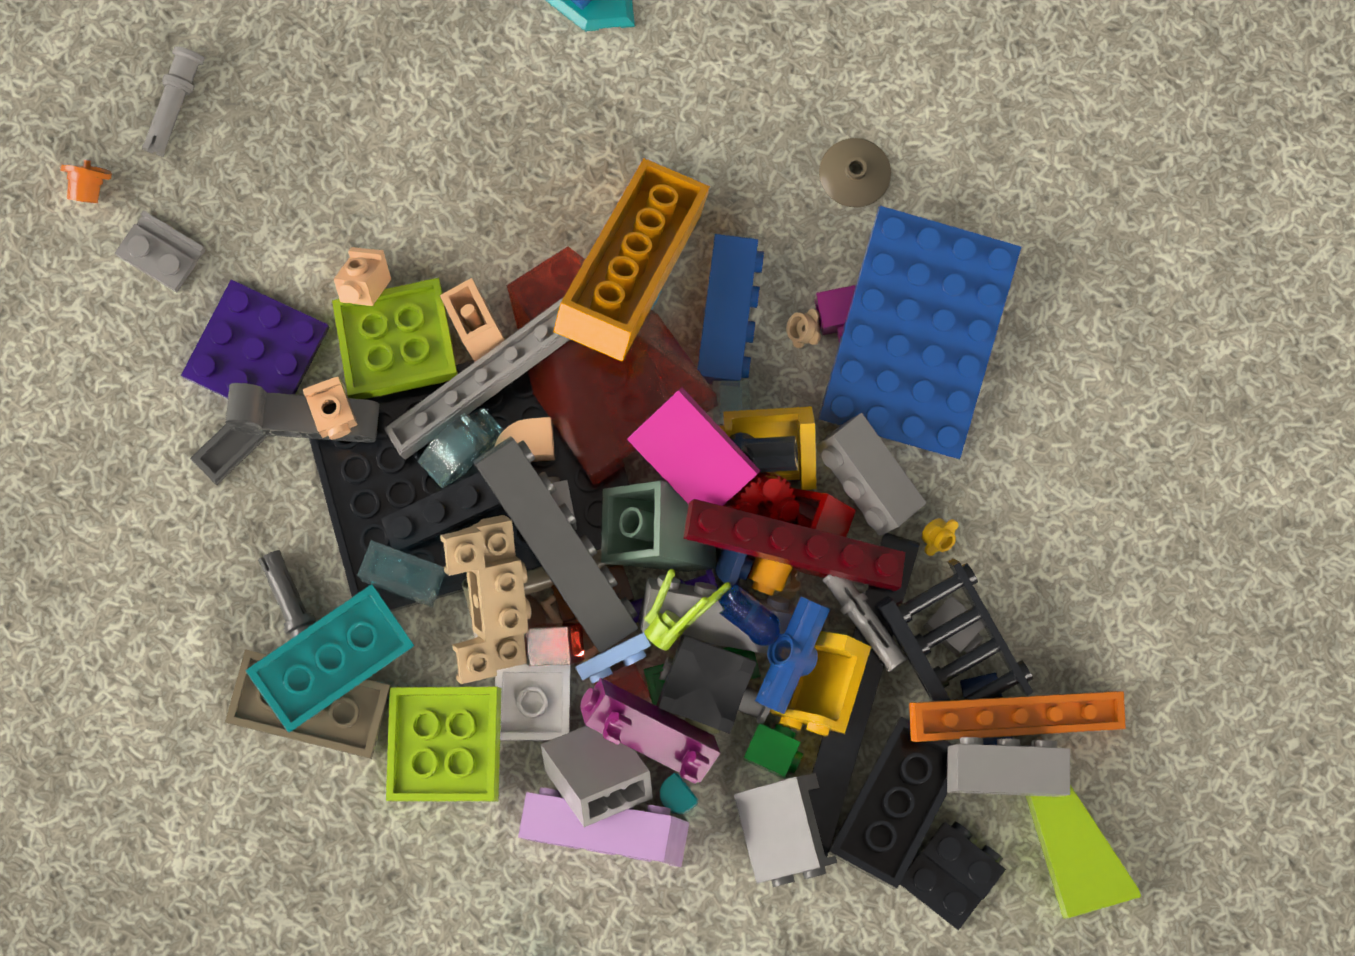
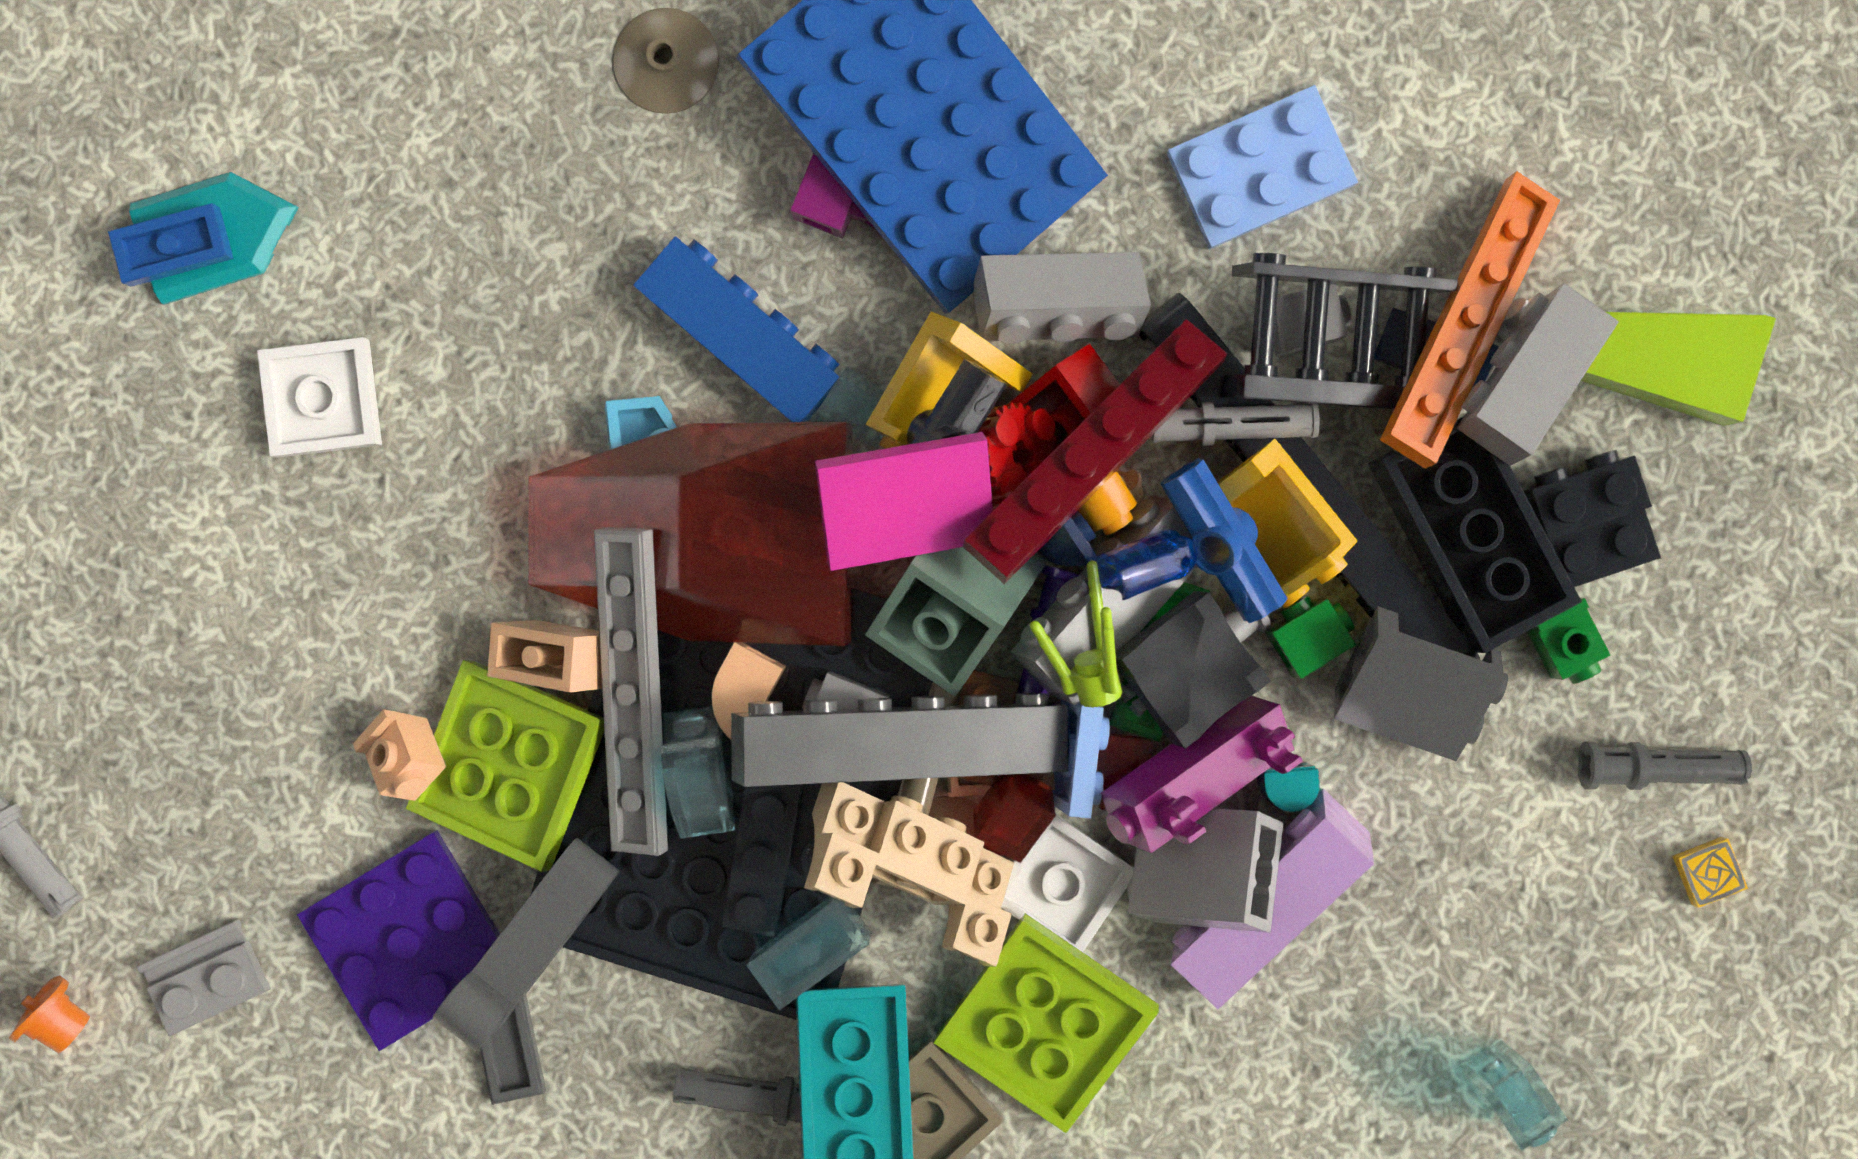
camera: 65 degrees left, 10 degrees up
light nougat brick [303,376,358,439] -> none
light orange brick [553,158,710,362] -> none
tan plate [786,309,821,348] -> none
yellow plate [922,518,959,556] -> none
none -> white plate [257,337,382,458]
none -> light blue plate [1167,85,1358,250]
none -> green brick [1527,598,1611,684]

